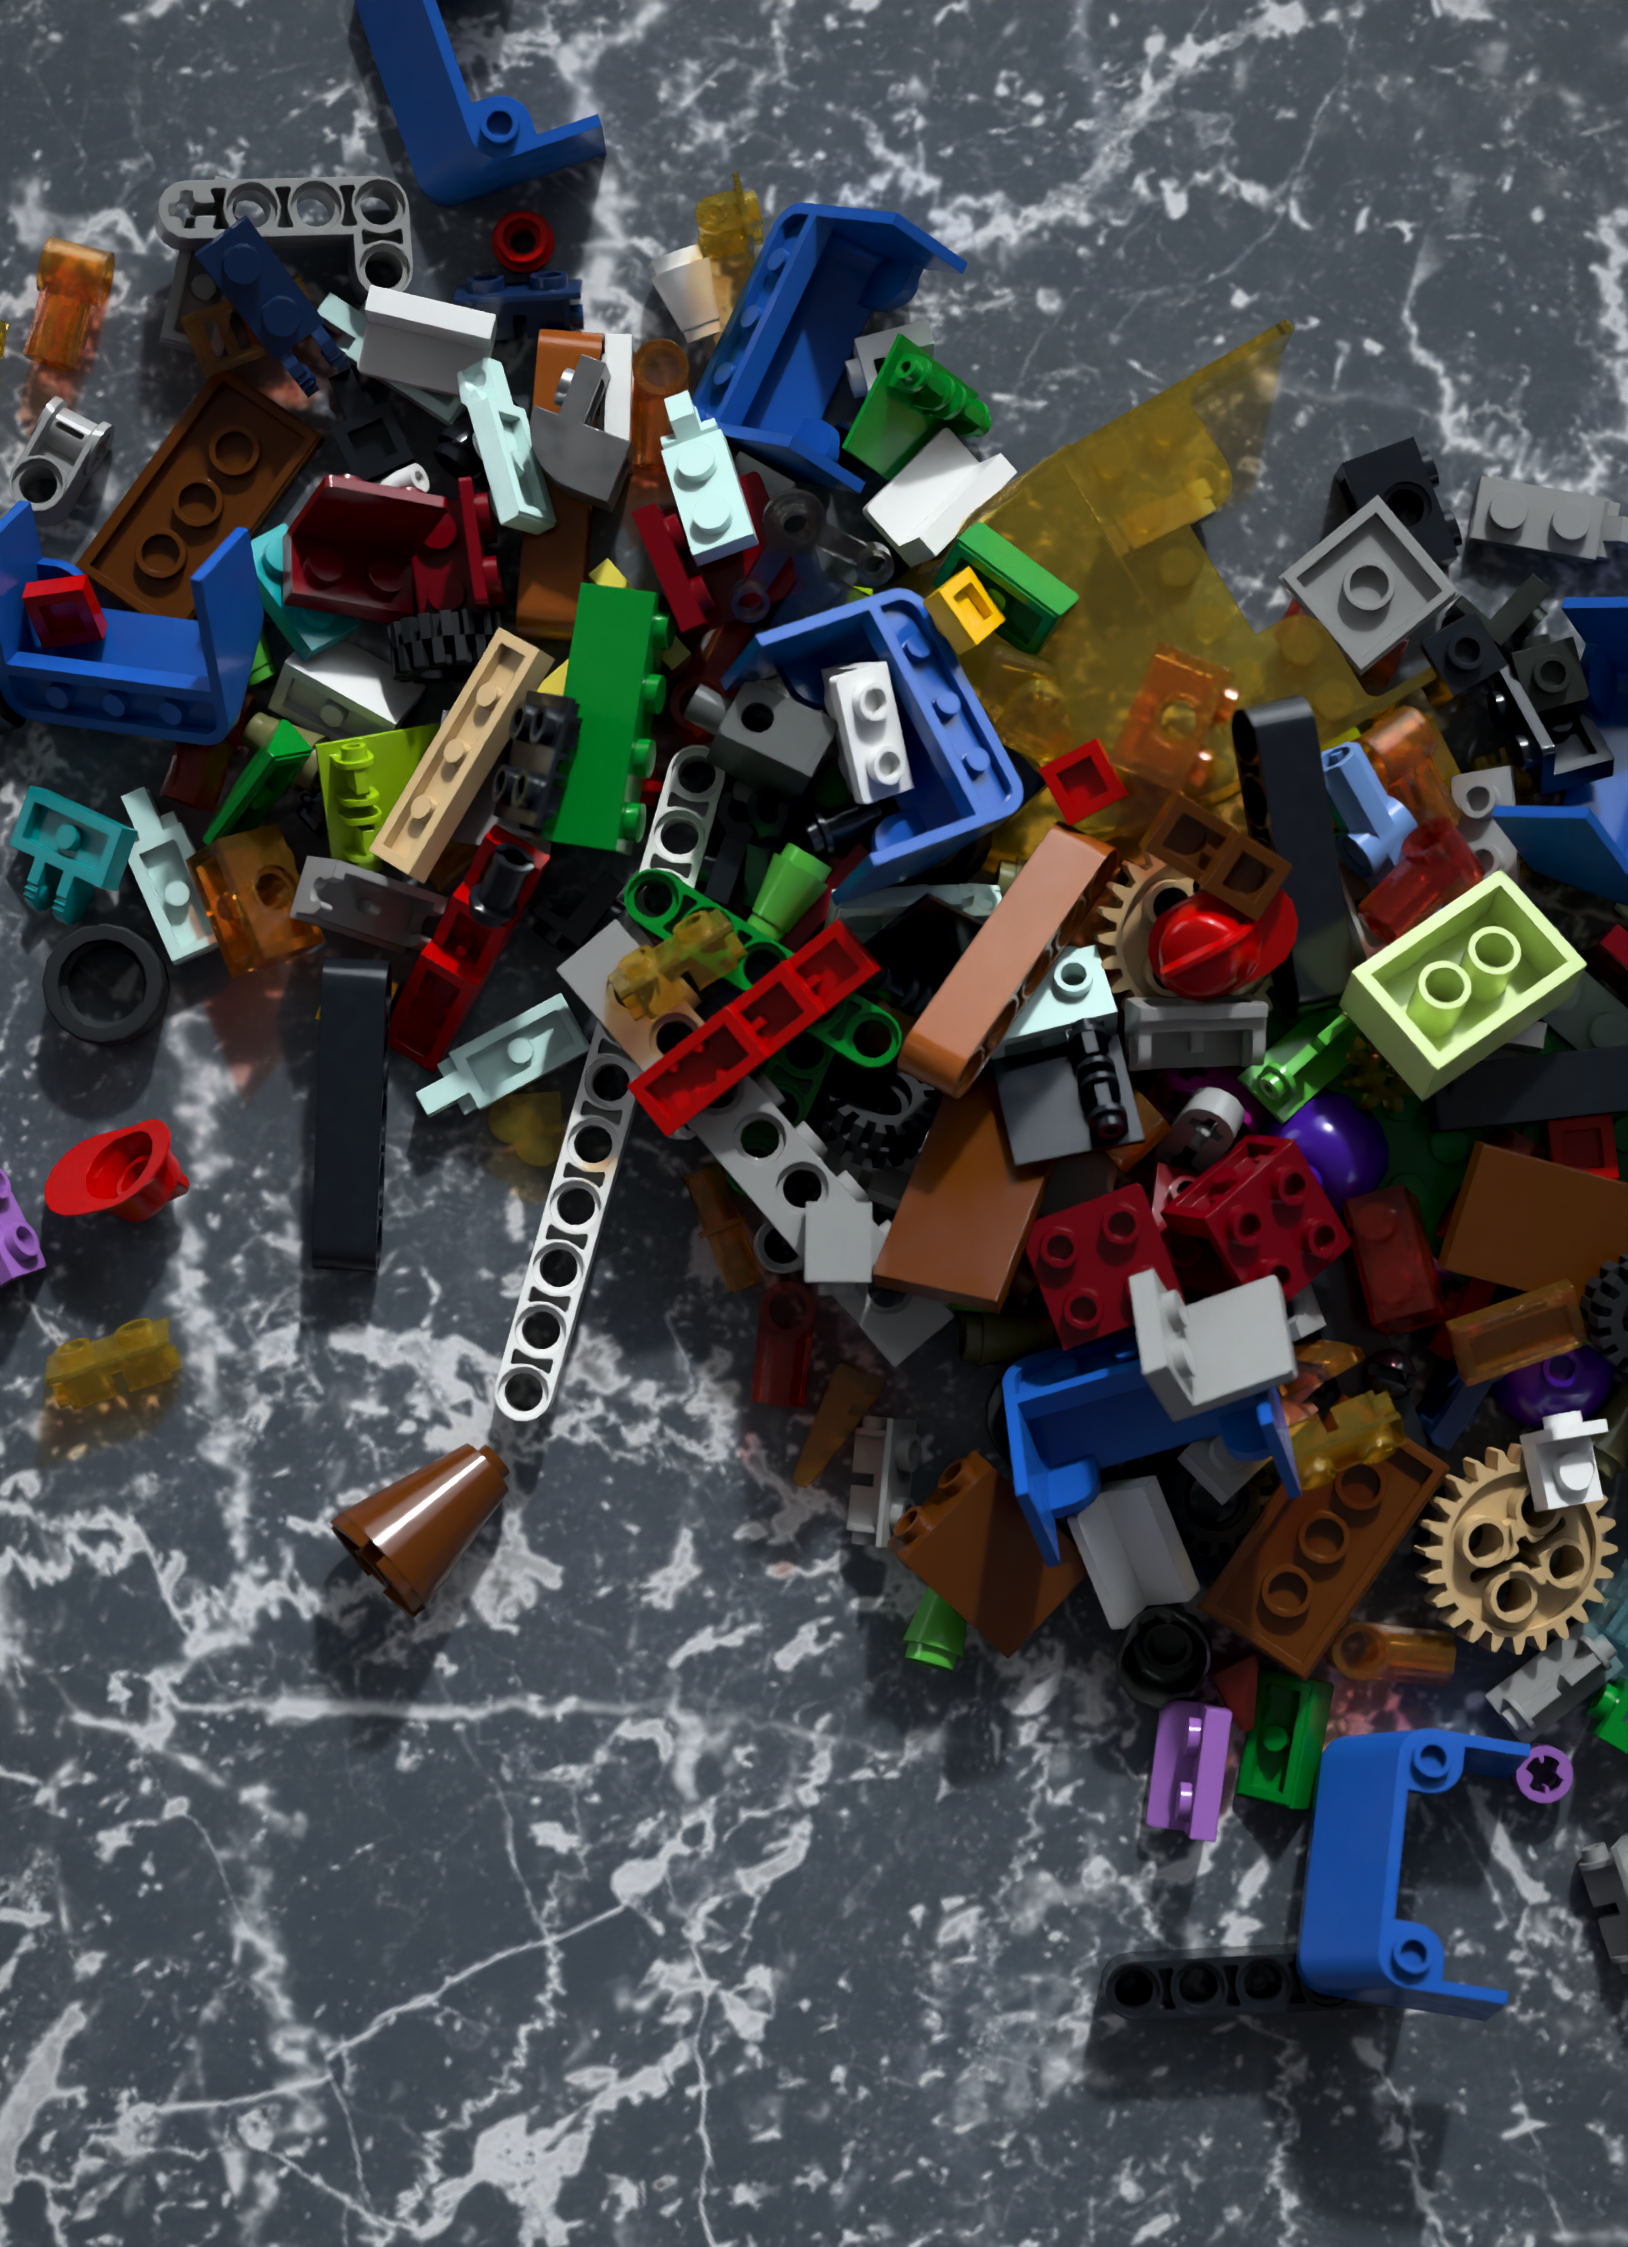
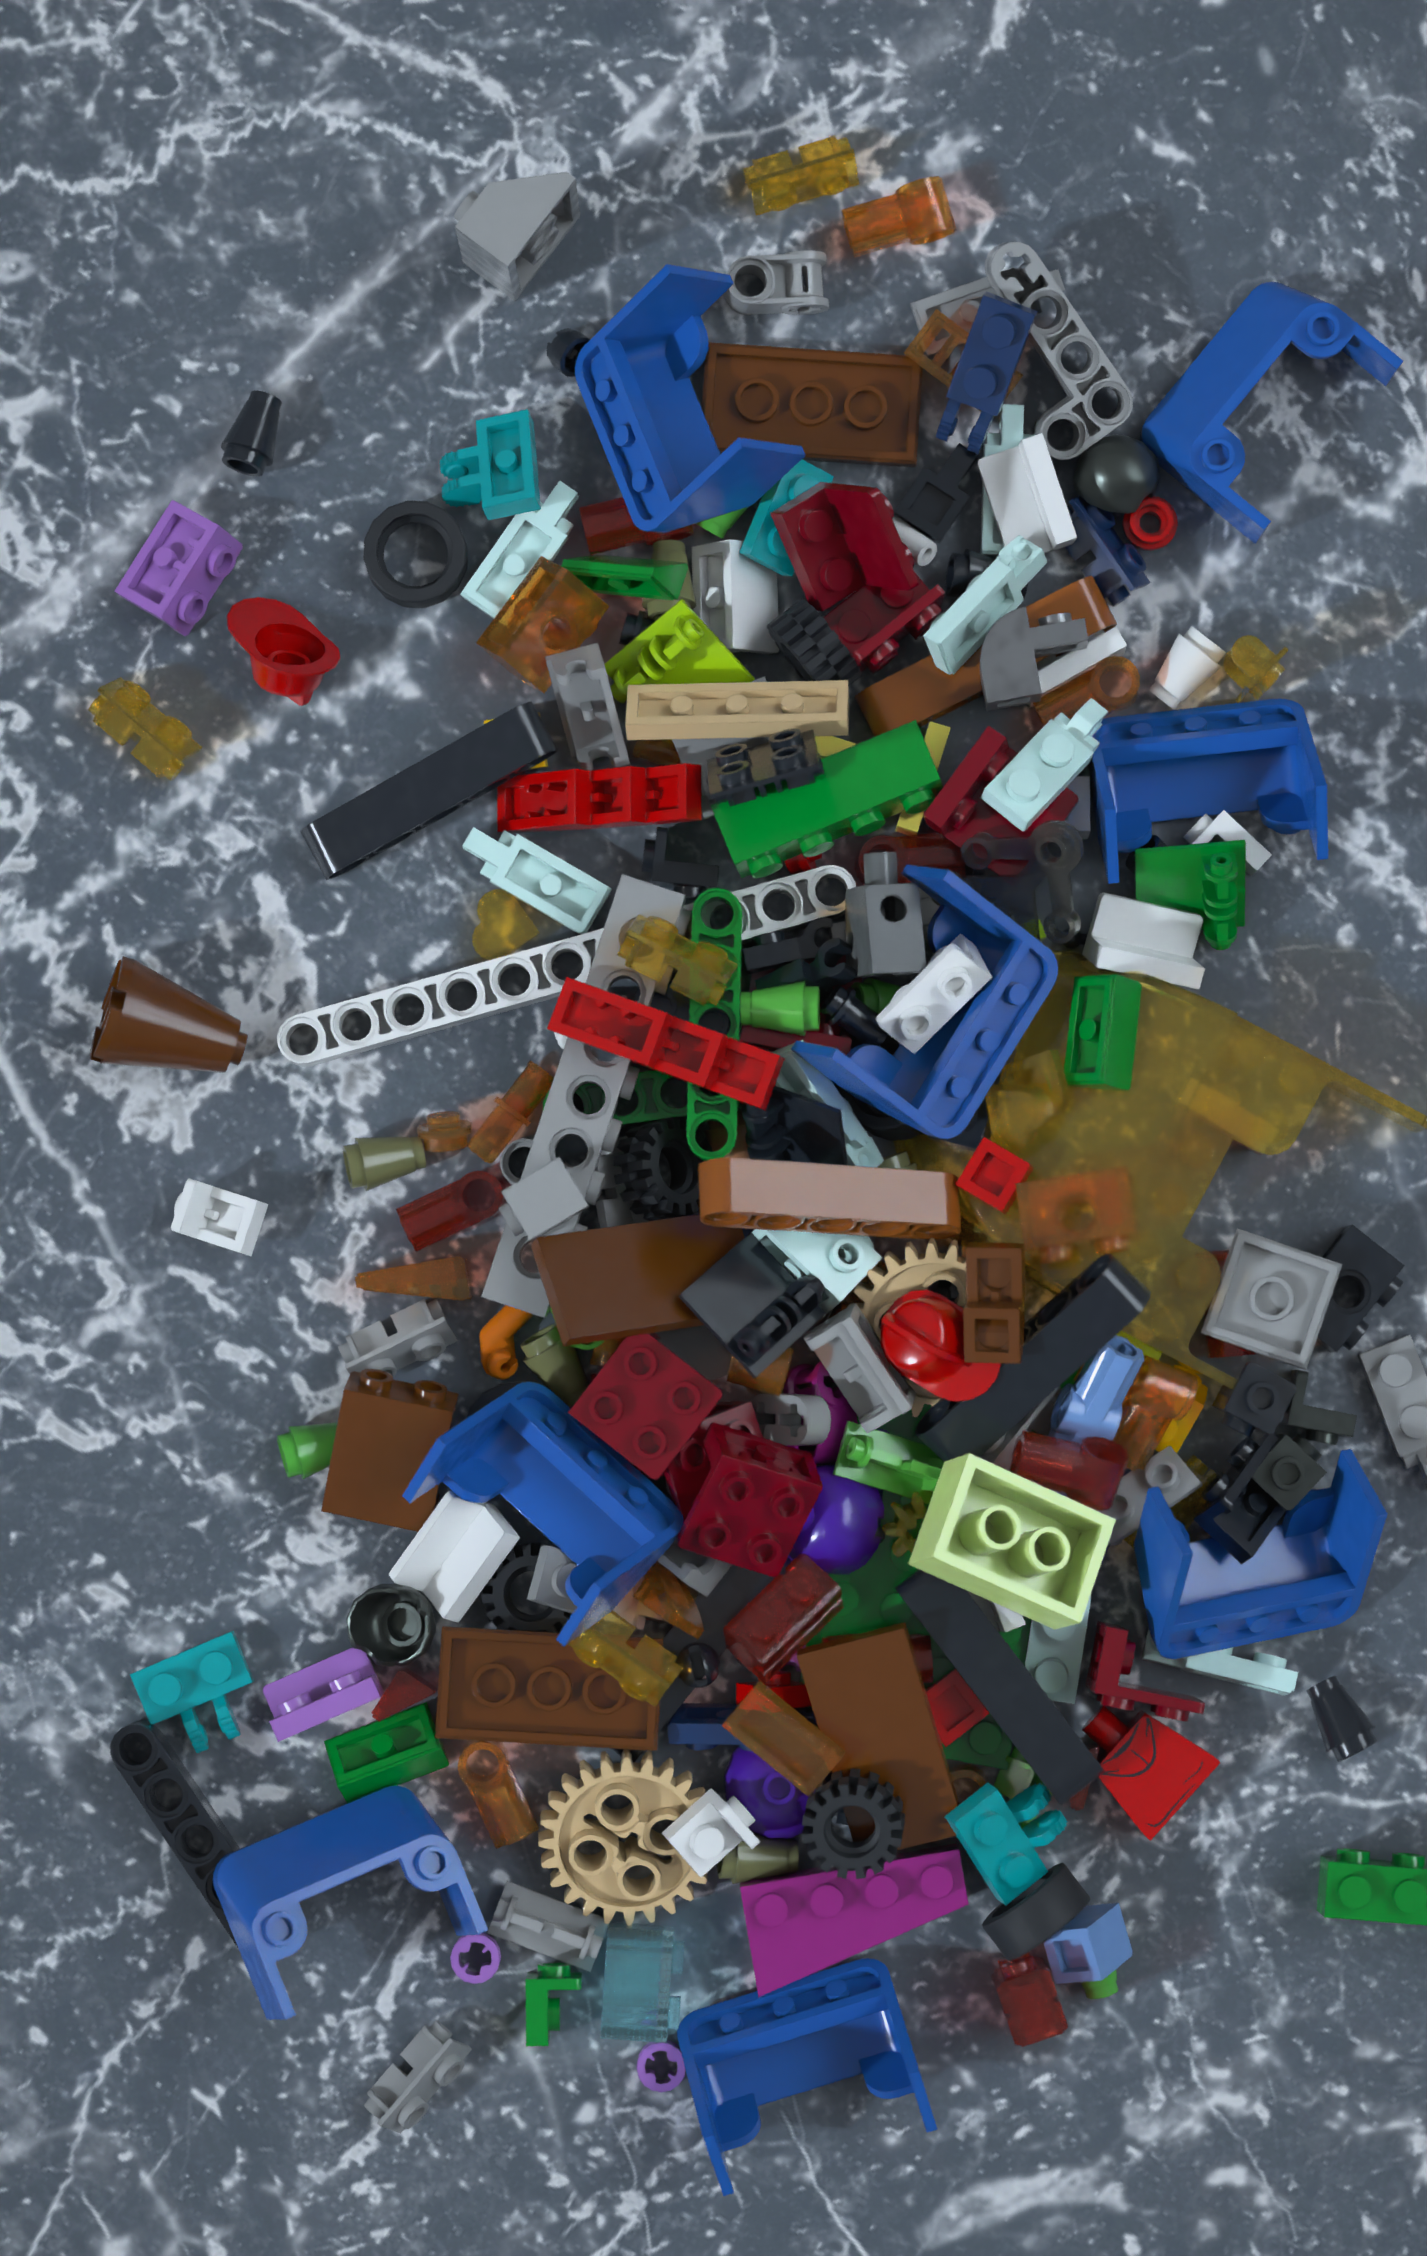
camera: 65 degrees right, 0 degrees up
red plate [22,574,108,649] -> none
black pin [468,843,535,928] -> none
yellow plate [922,566,1006,656] -> none
light grey bracket [1129,1269,1298,1422] -> none
none -> teal hinge [130,1631,254,1753]
none -> white bracket [171,1179,268,1256]
none -> olive cone [342,1136,426,1191]
none -> clear orange plate [417,1111,472,1152]
none -> orange arm [479,1305,533,1380]
none -> pearl dark grey hair [1073,434,1160,513]

